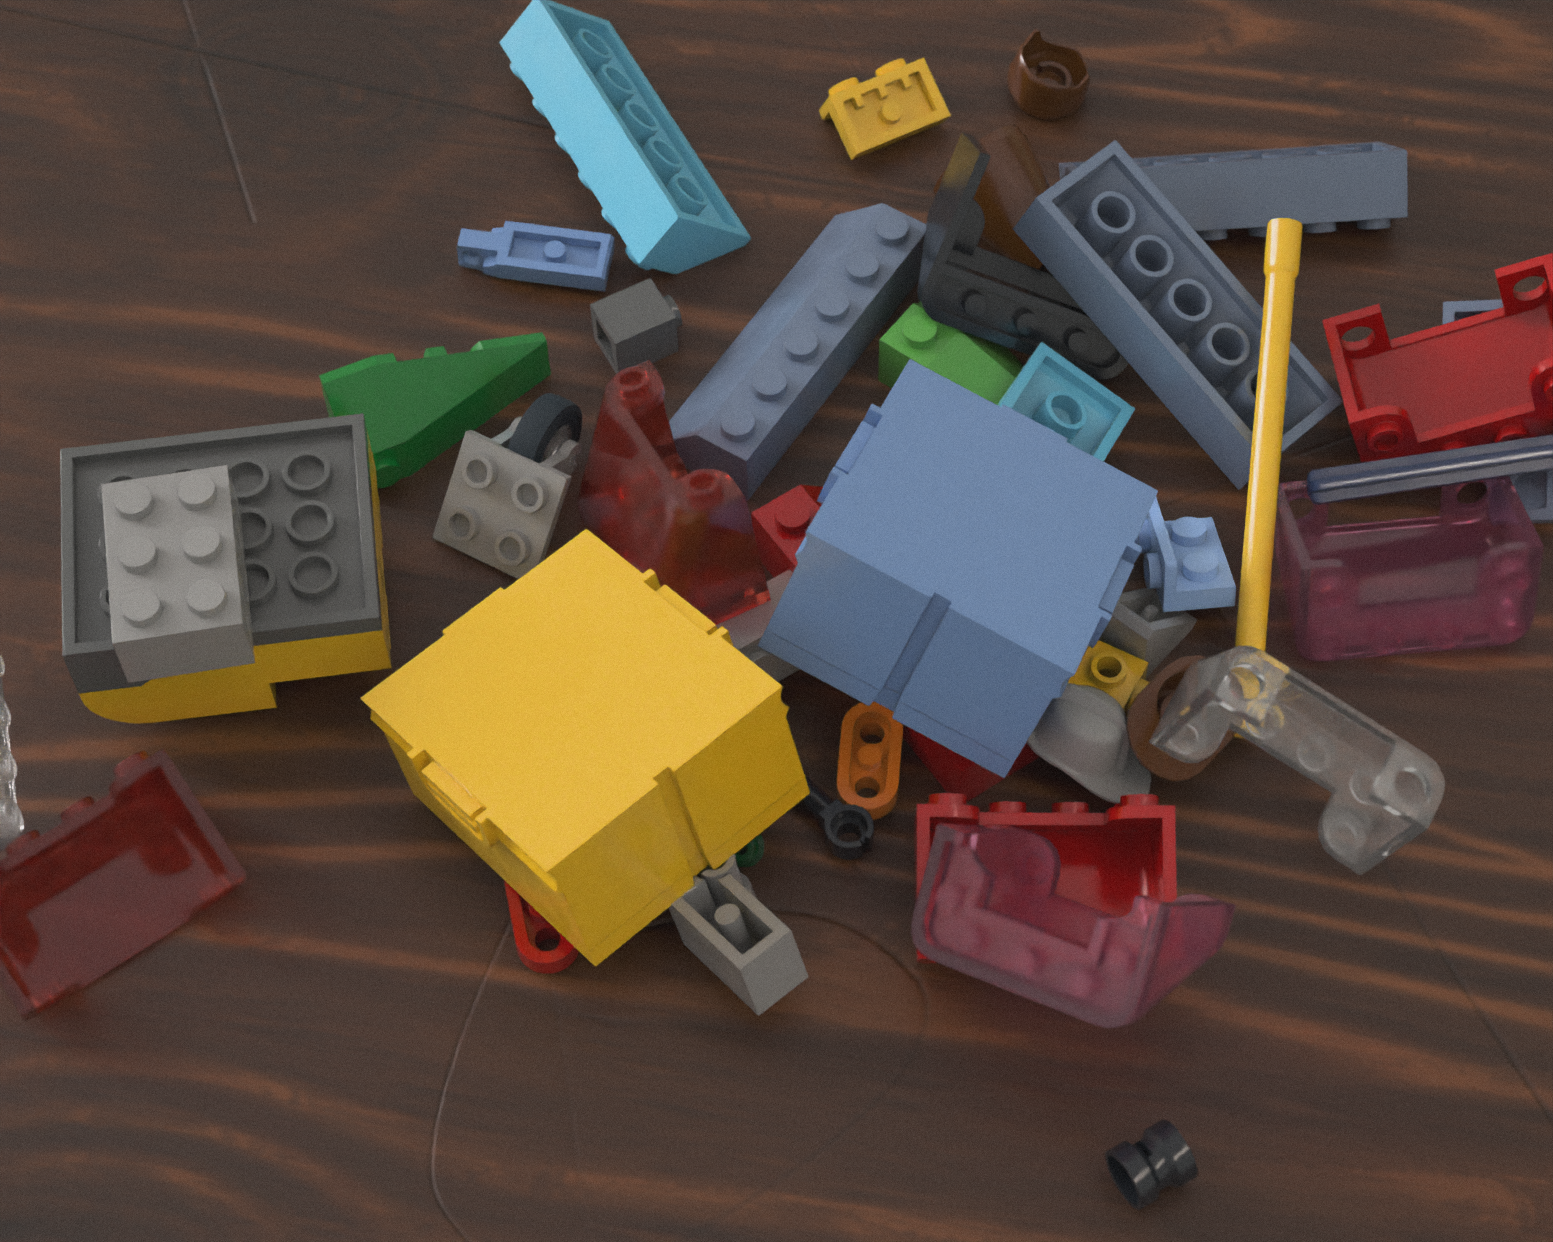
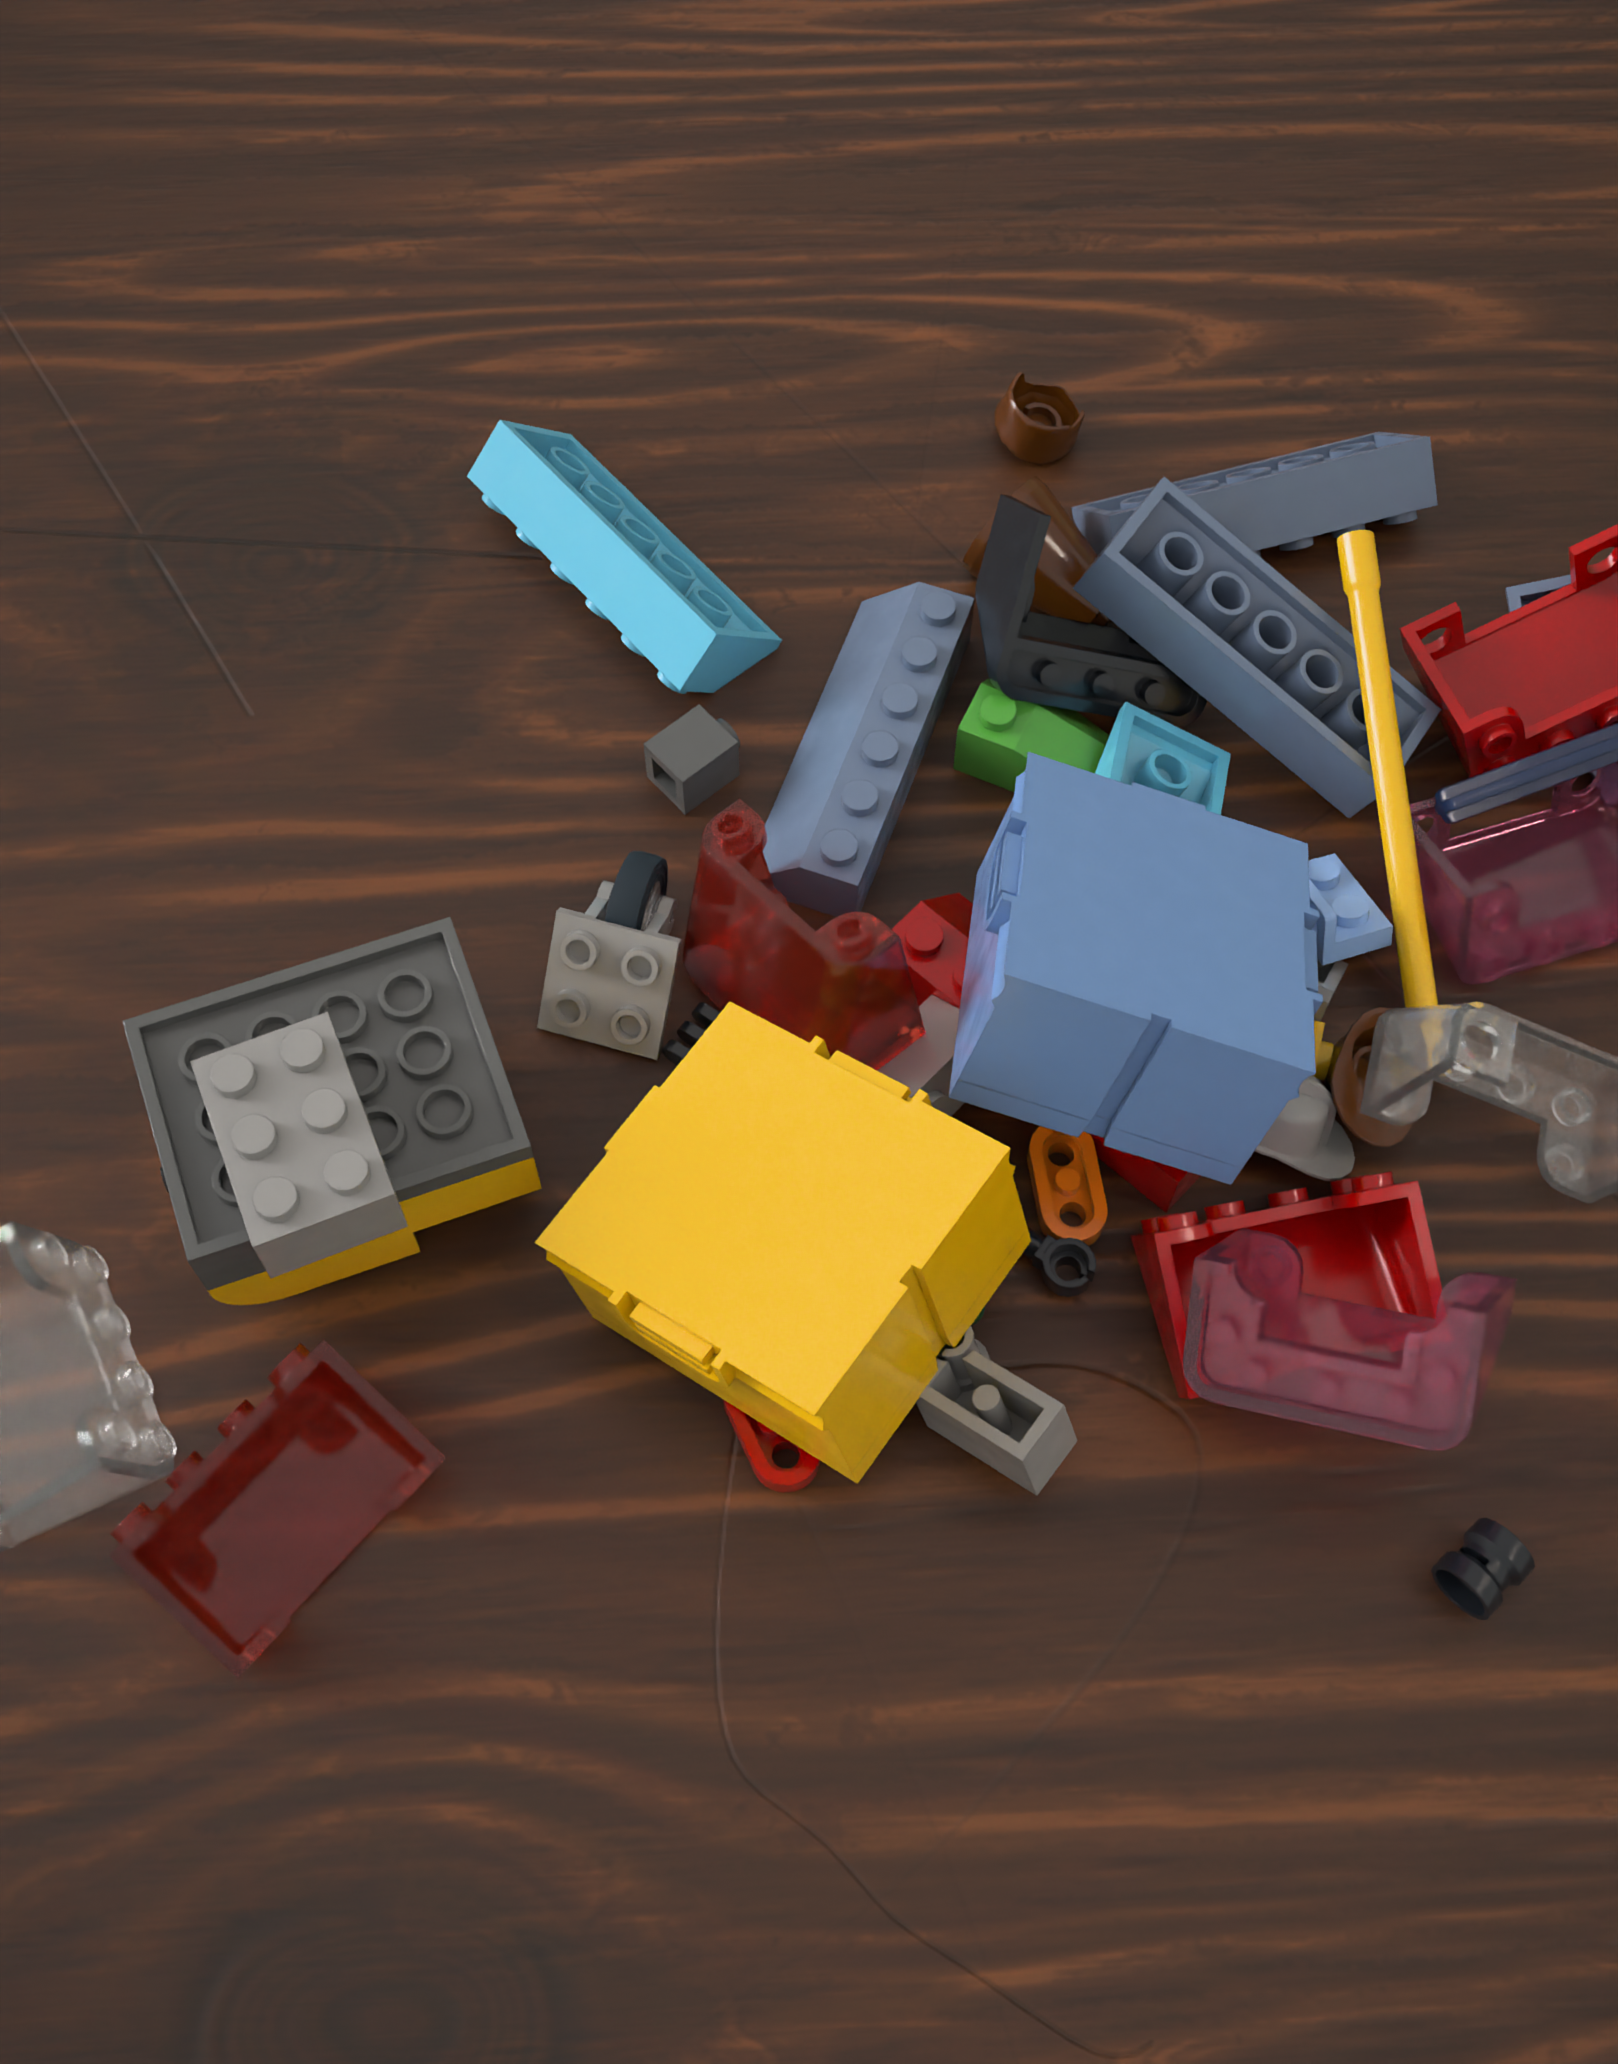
camera: 15 degrees left, 5 degrees up
green wedge [319,332,551,488] -> none
medium blue hinge [457,221,615,292] -> none
yellow bracket [819,58,951,160] -> none

